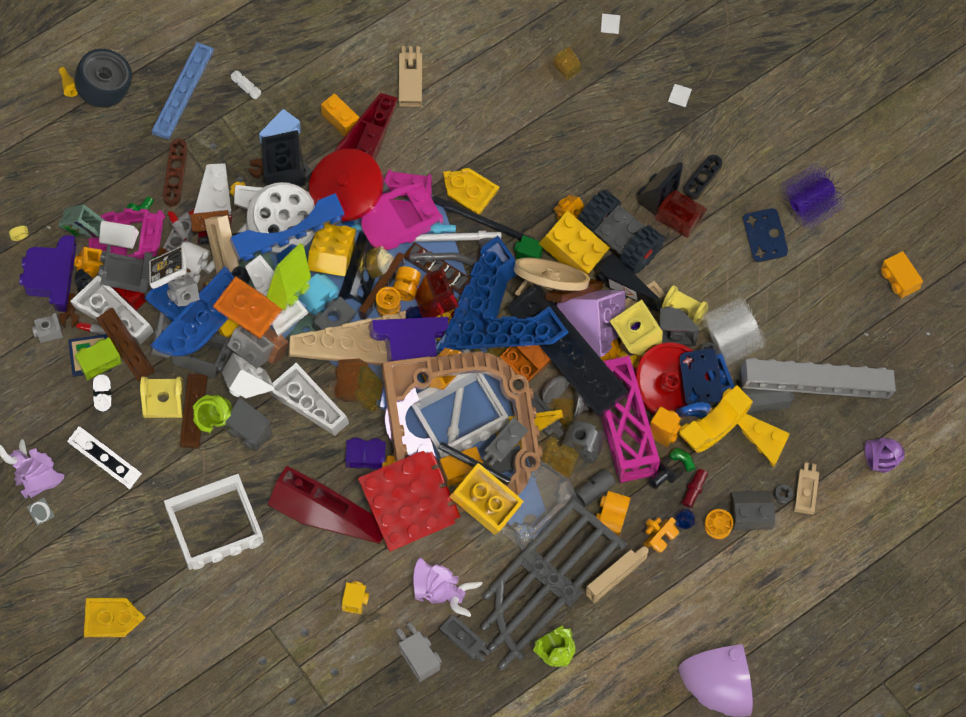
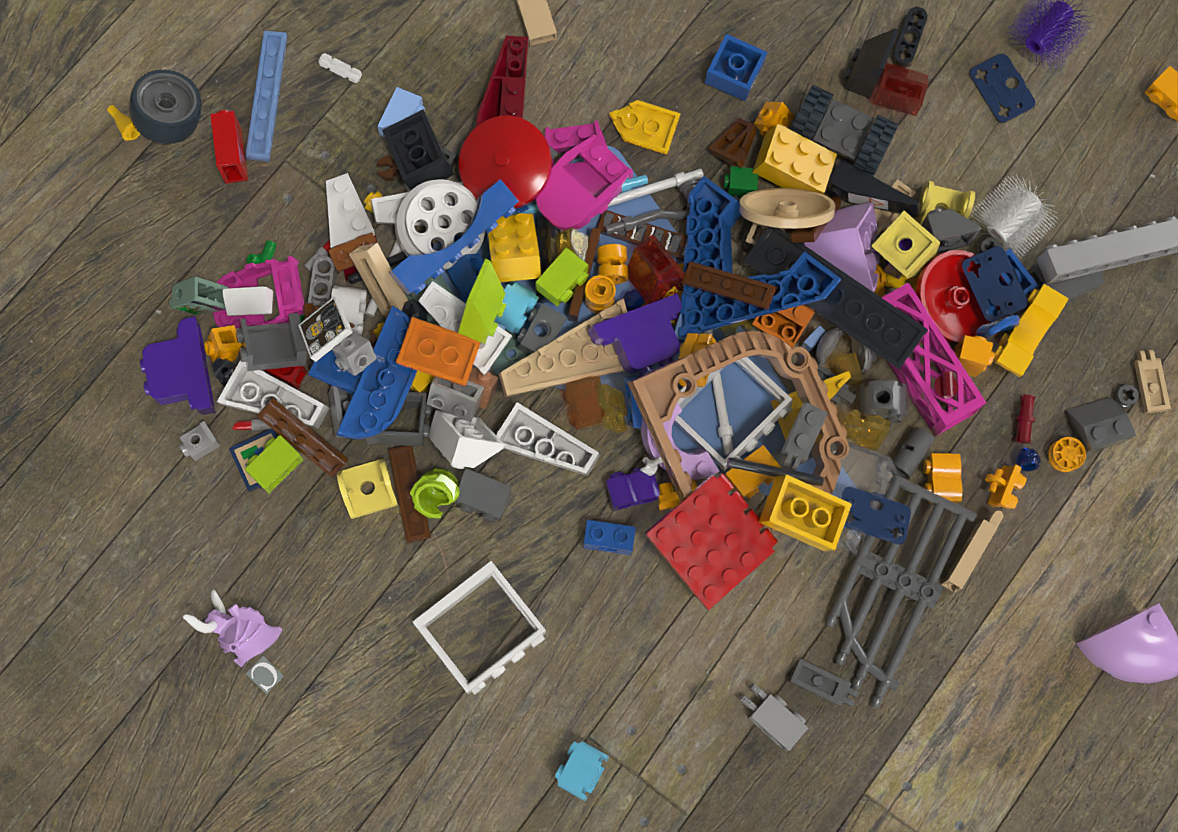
camera: 20 degrees left, 10 degrees up
light yellow tile [9,226,29,241] -> none
reddish brown bar [59,293,80,328] -> none
slope [67,426,142,489] -> none
yellow tile [84,598,145,637] -> none
piece [93,375,111,411] -> none
copper beam [163,139,188,207] -> none
light grey piece [168,211,189,242] -> none
dark red wedge [267,466,383,544] -> none
light orange brick [321,93,359,137] -> none
yellow brick [342,581,369,615] -> none
lavender helmet [413,557,482,617] -> none
black bar [432,196,536,241] -> none
lime helmet [533,625,575,667] -> none
black piece [648,456,685,489] -> none
green arm [669,448,696,472] -> none
yellow wing [738,414,790,467] -> none
none -> red brick [210,110,248,184]
none -> lime brick [536,247,589,307]
none -> medium azure brick [555,741,609,801]
none -> blue brick [583,520,636,555]
none -> white hand [640,457,663,476]
none -> reddish brown tile [681,261,776,310]
none -> blue brick [705,34,768,102]
none -> reddish brown wing [708,118,757,168]
none -> light blue tile [801,325,825,353]
none -> dark blue axle [841,487,911,545]
none -> dark red plate [934,372,959,399]

